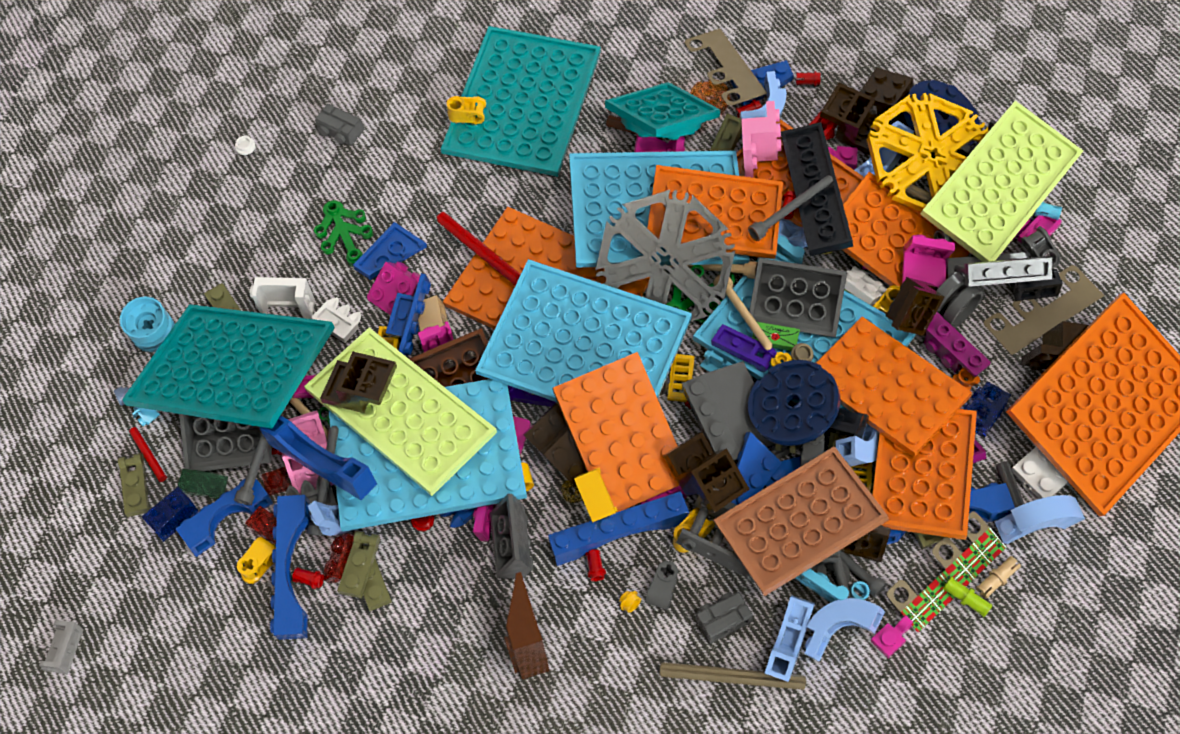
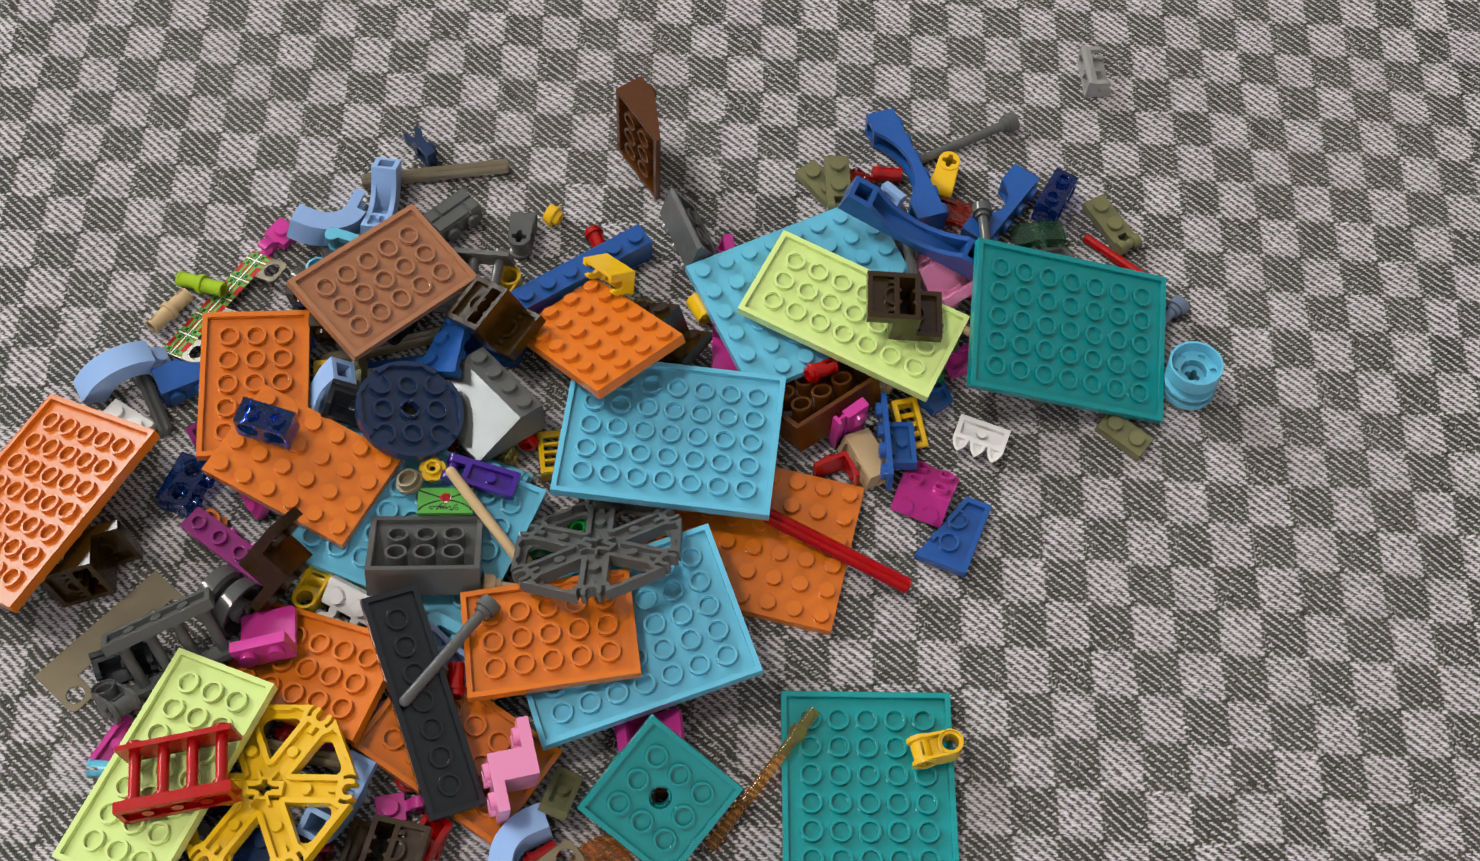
camera: 155 degrees right, 0 degrees up
white plate [235,136,256,155] -> none
white panel [250,277,315,319] -> none
green plant [314,200,373,267] -> none
dark grey brick [315,104,364,146] -> none
none -> red fence [112,722,242,825]
none -> clear blue brick [233,397,300,450]
none -> dark blue plate [403,126,438,167]
none -> clear orange bar [705,707,820,852]
none -> red pin [803,357,839,383]
none -> red bracket [813,450,860,486]
none -> dark grey piece [920,112,1020,165]

